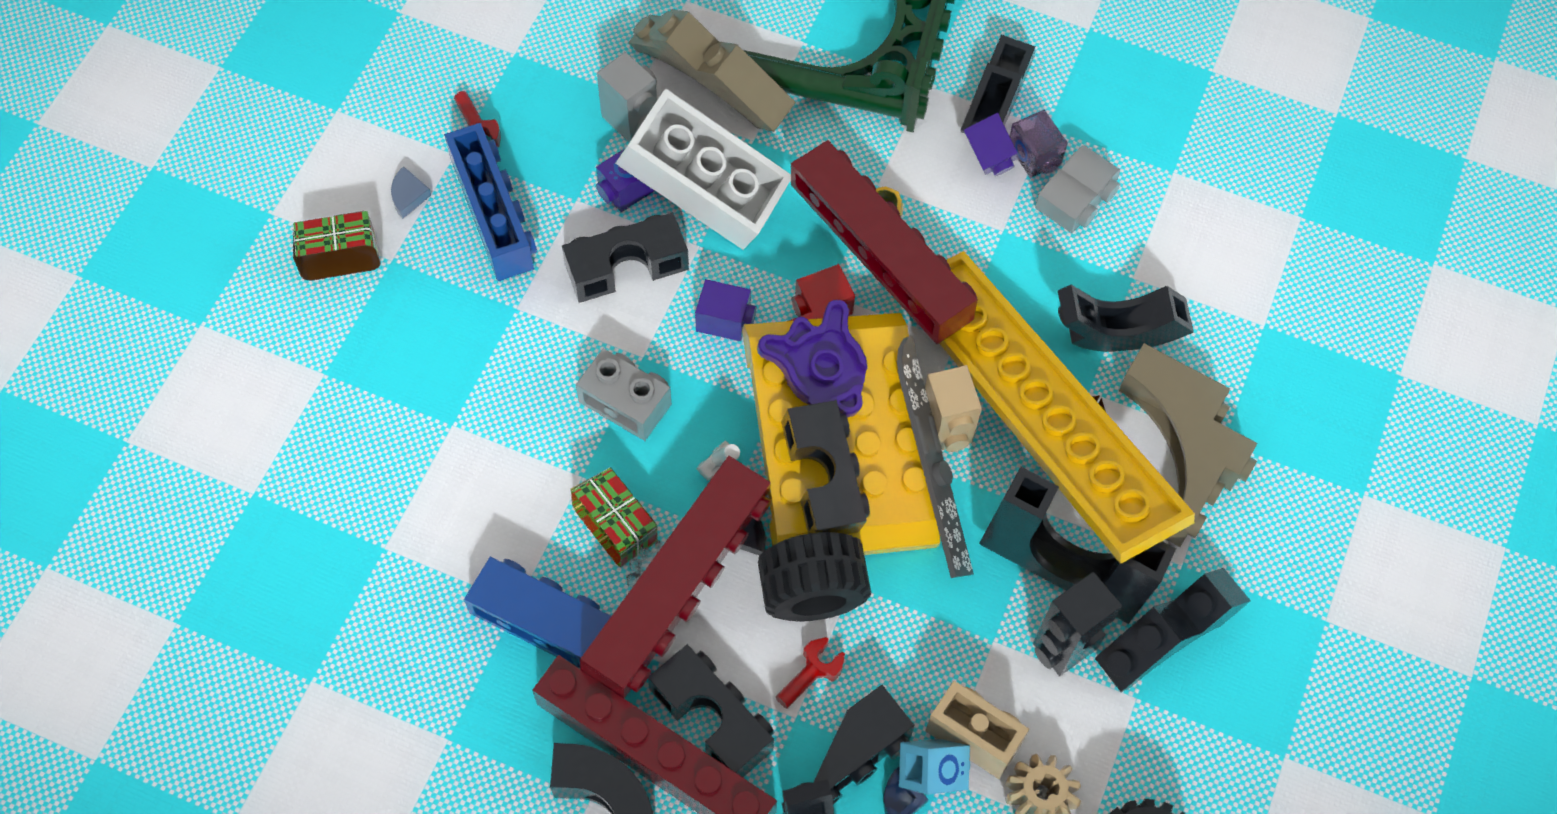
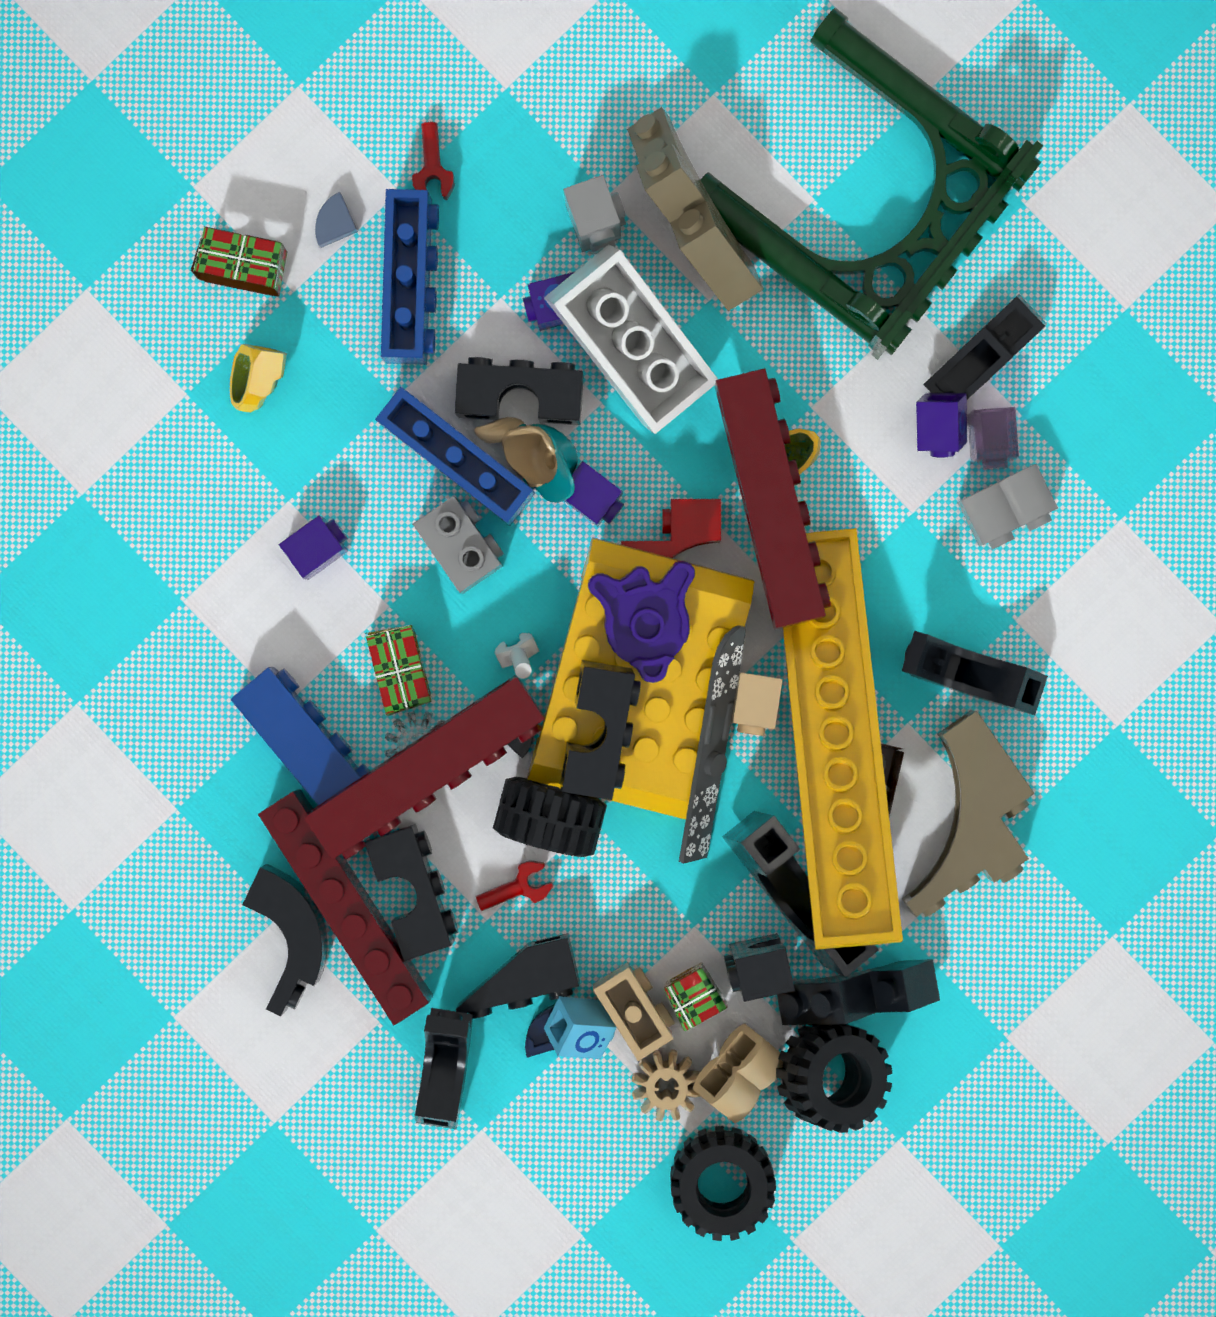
camera: 25 degrees right, 25 degrees up
none -> yellow rock [230,344,287,413]
none -> dark purple brick [278,515,348,580]
none -> blue brick [375,387,535,526]
none -> tan hair [474,417,578,503]
none -> piece [664,962,727,1031]
none -> tan brick [693,1024,783,1123]
none -> black tyre [776,1024,892,1133]

